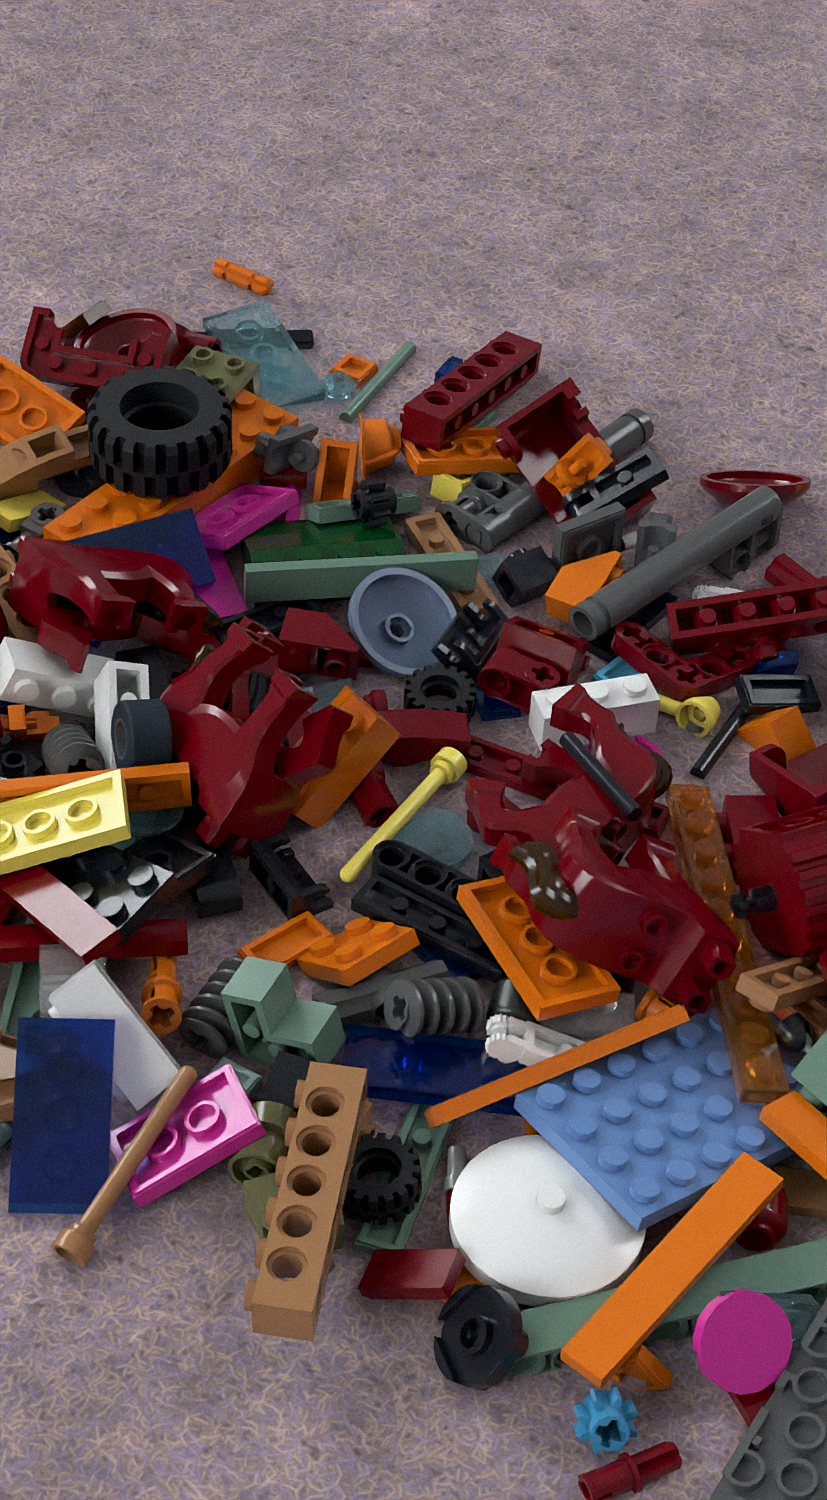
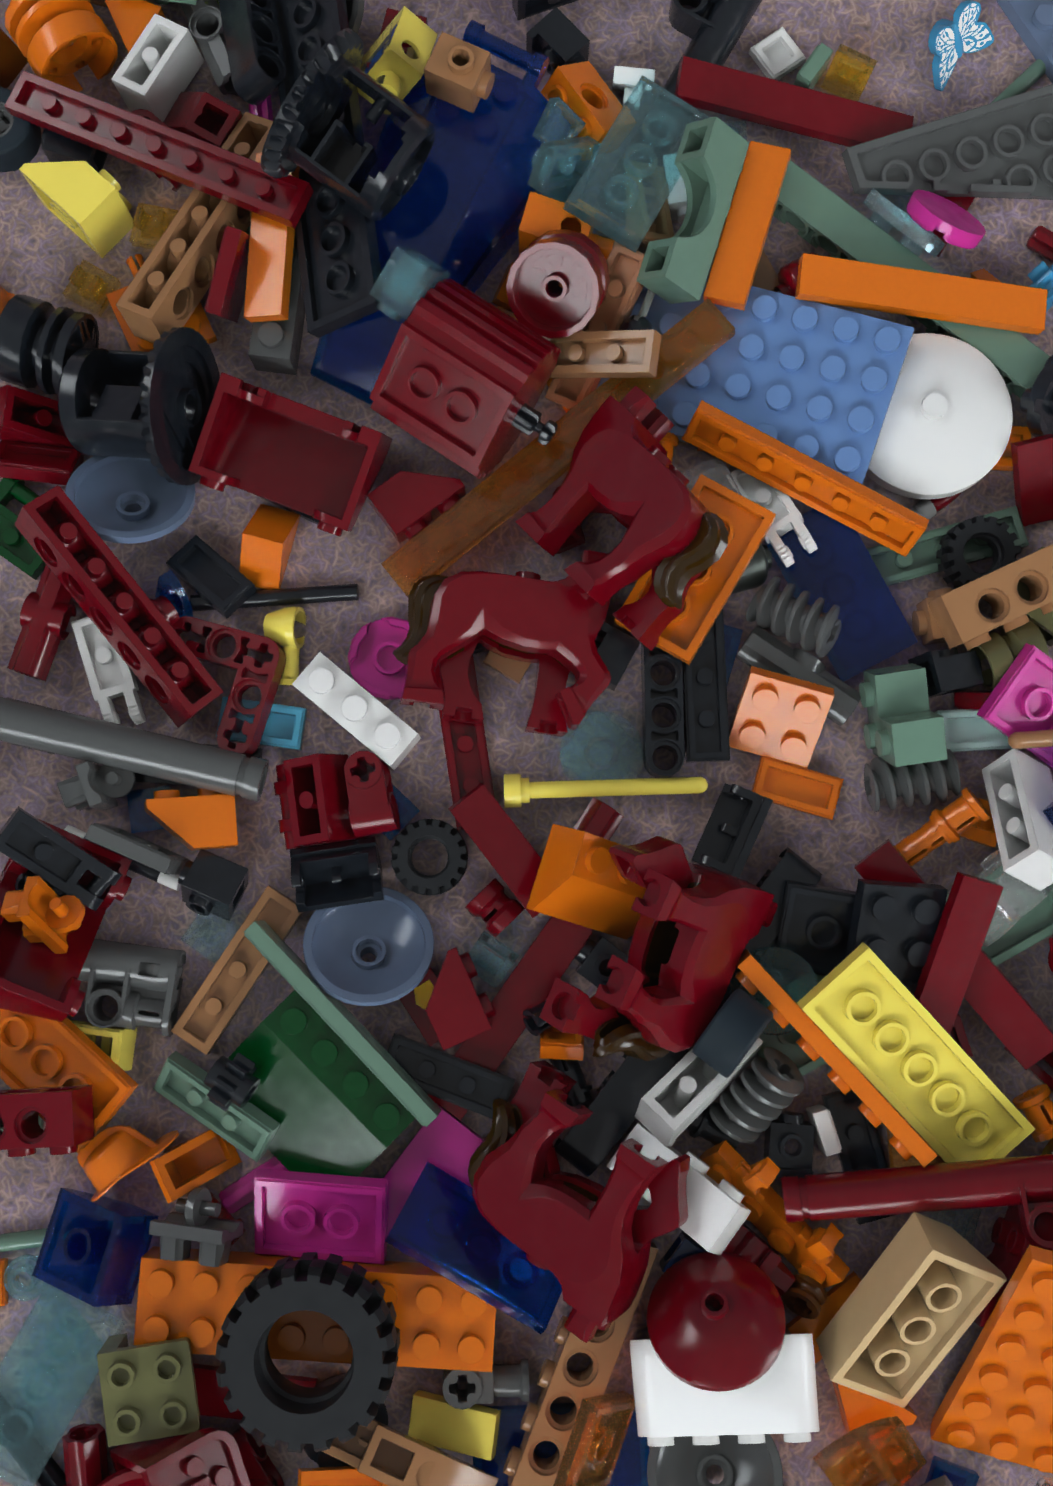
camera: 125 degrees left, 40 degrees up
black bar [559,731,643,822] -> none
none -> clear blue slope [32,1188,159,1307]

